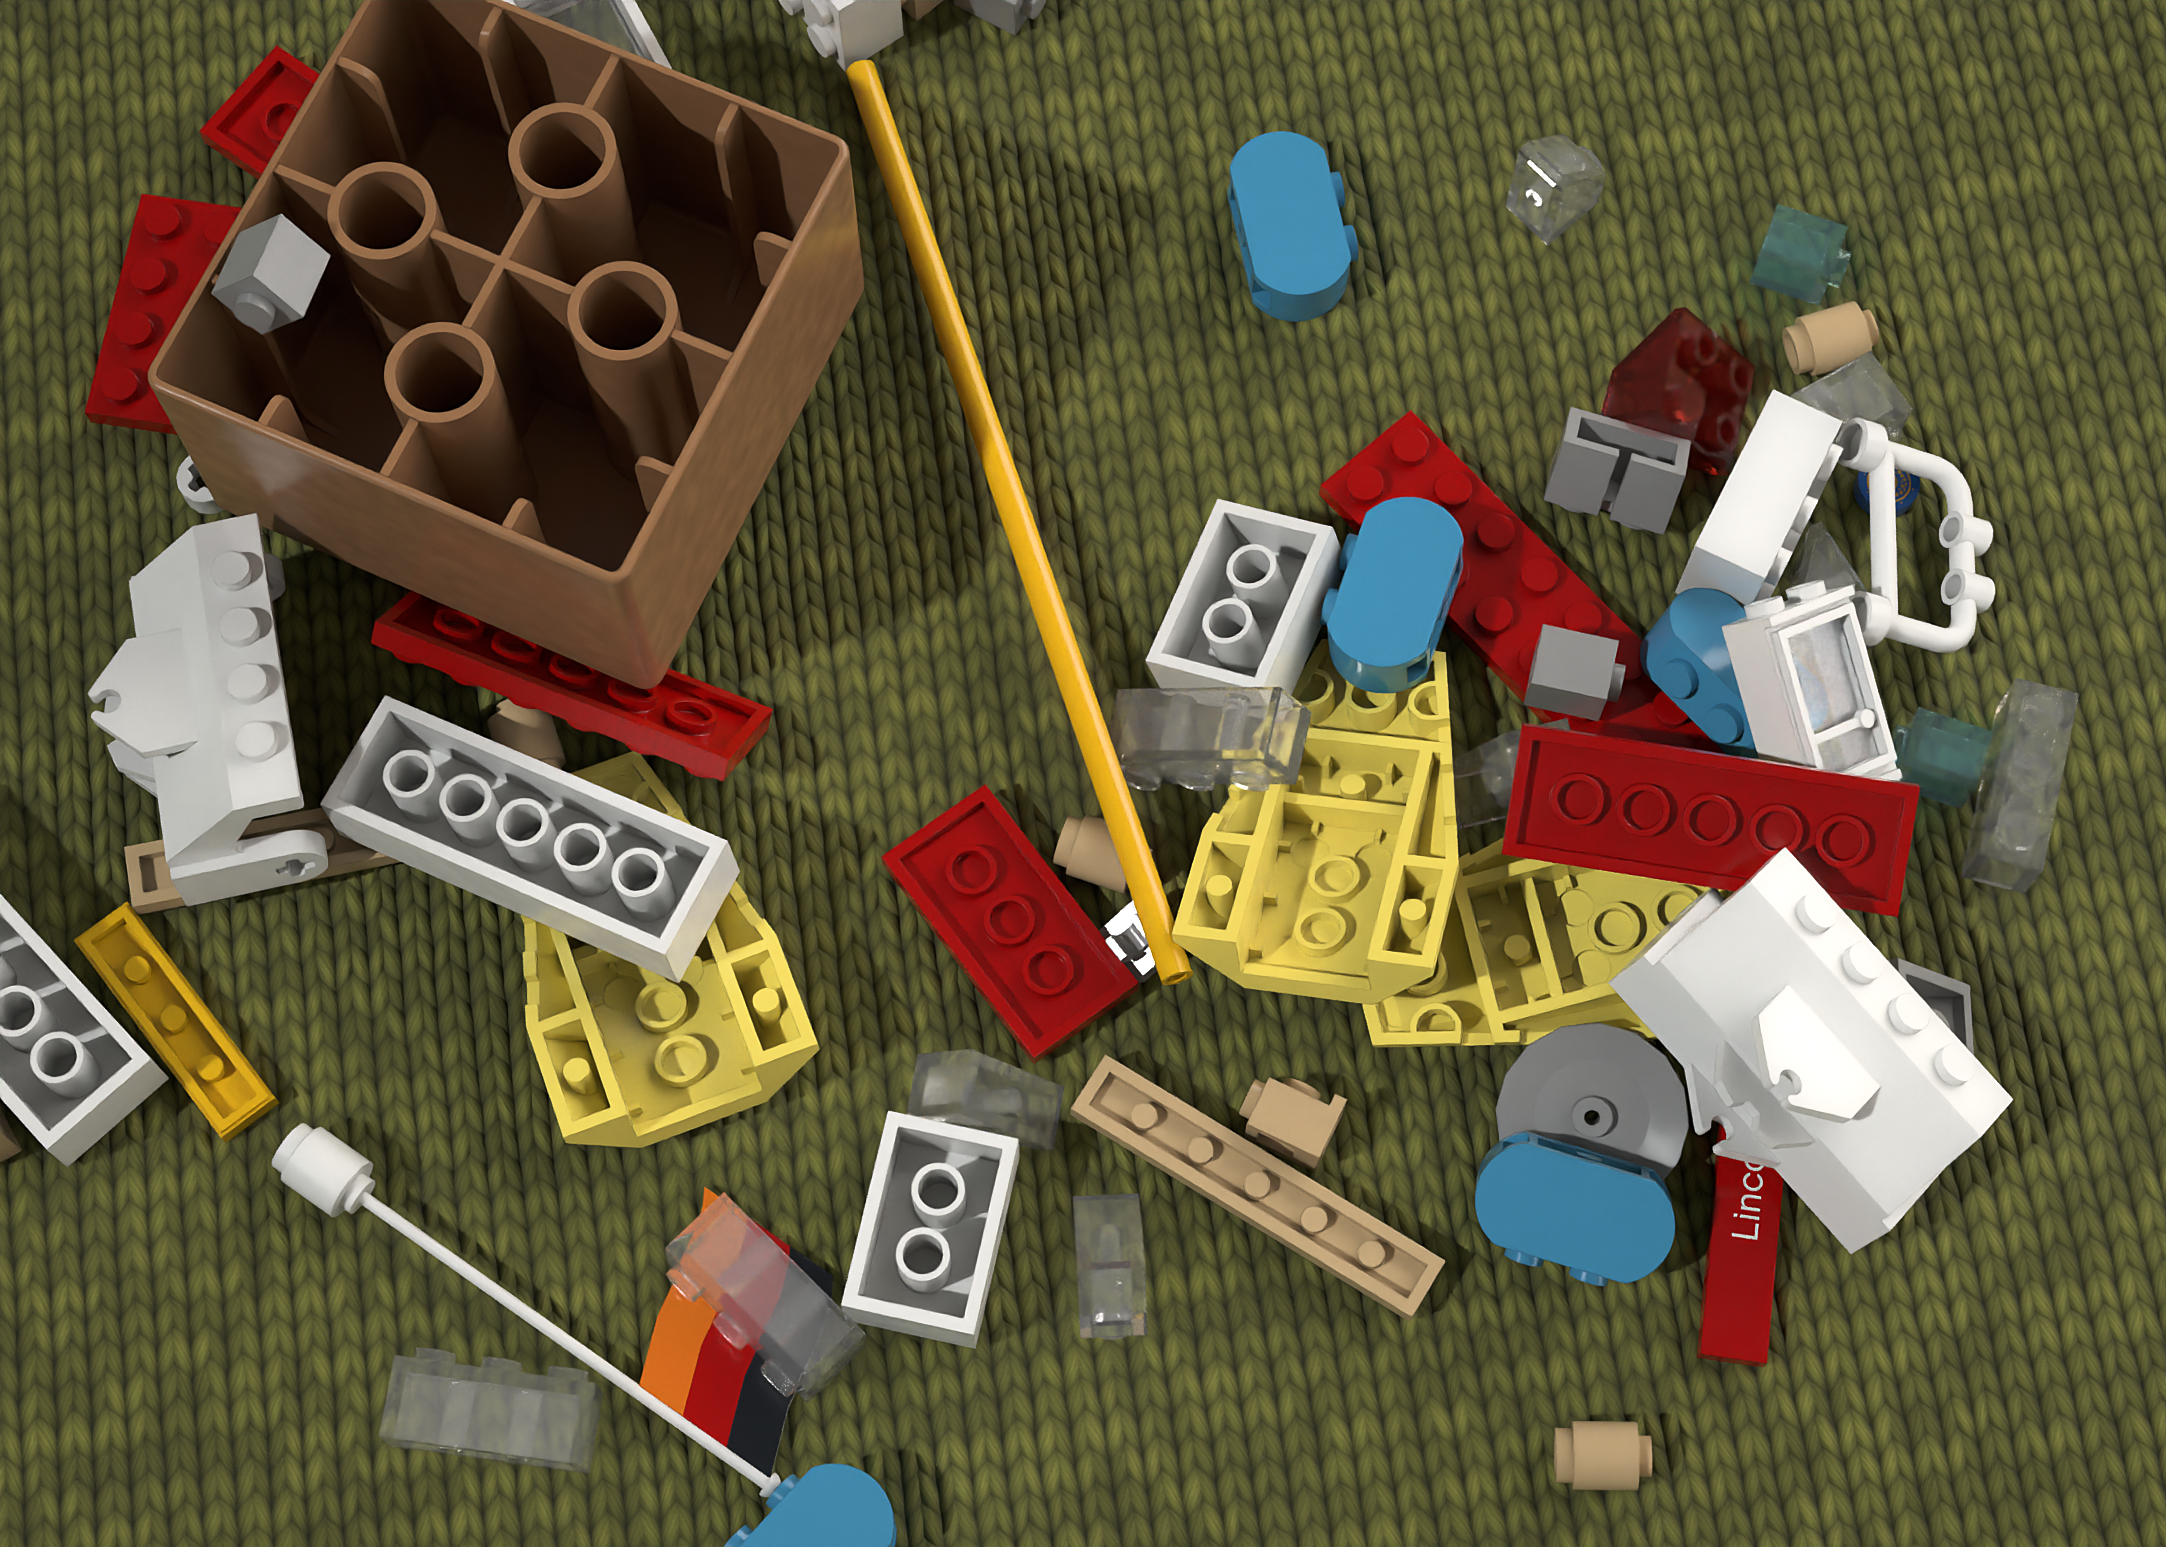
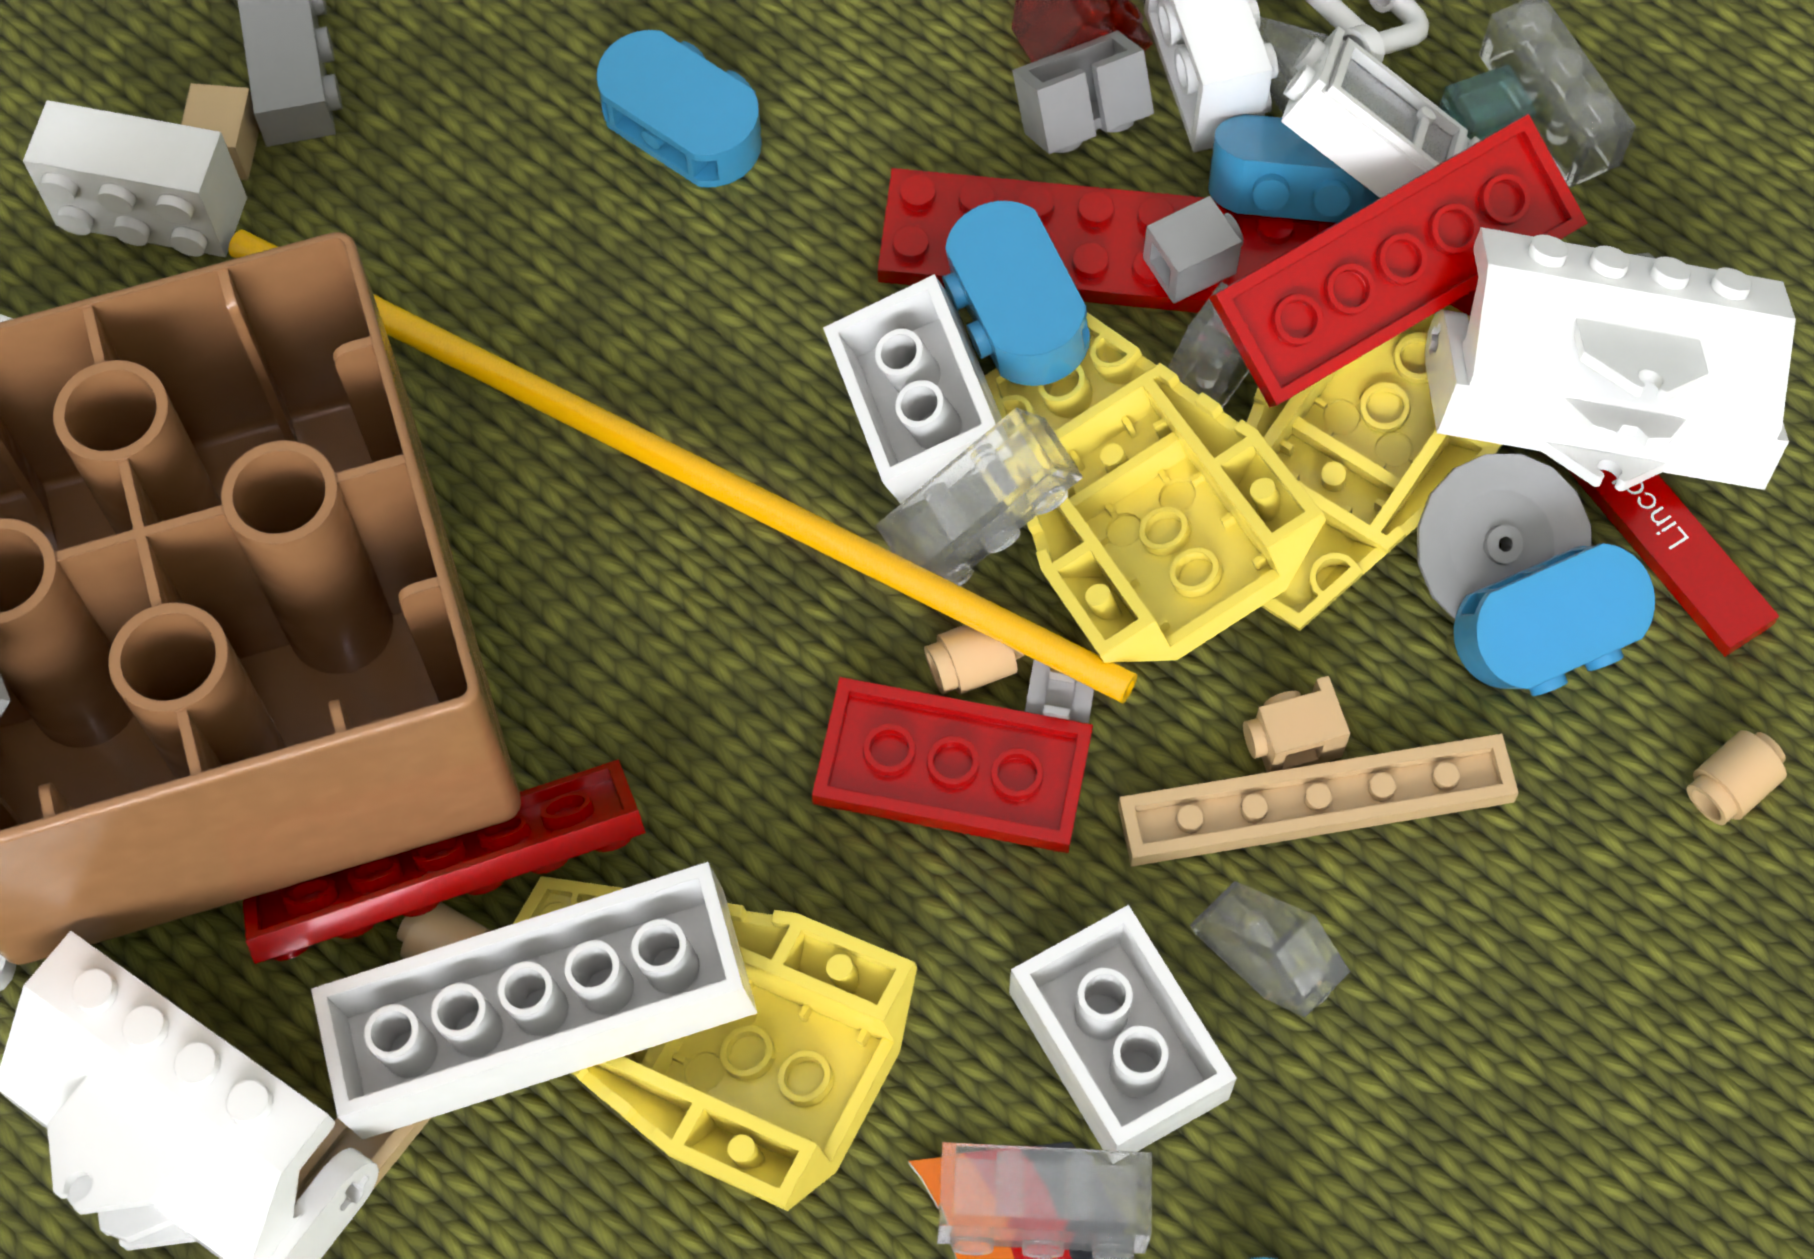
camera: 40 degrees left, 5 degrees down
clear slope [906,1049,1064,1151] -> none

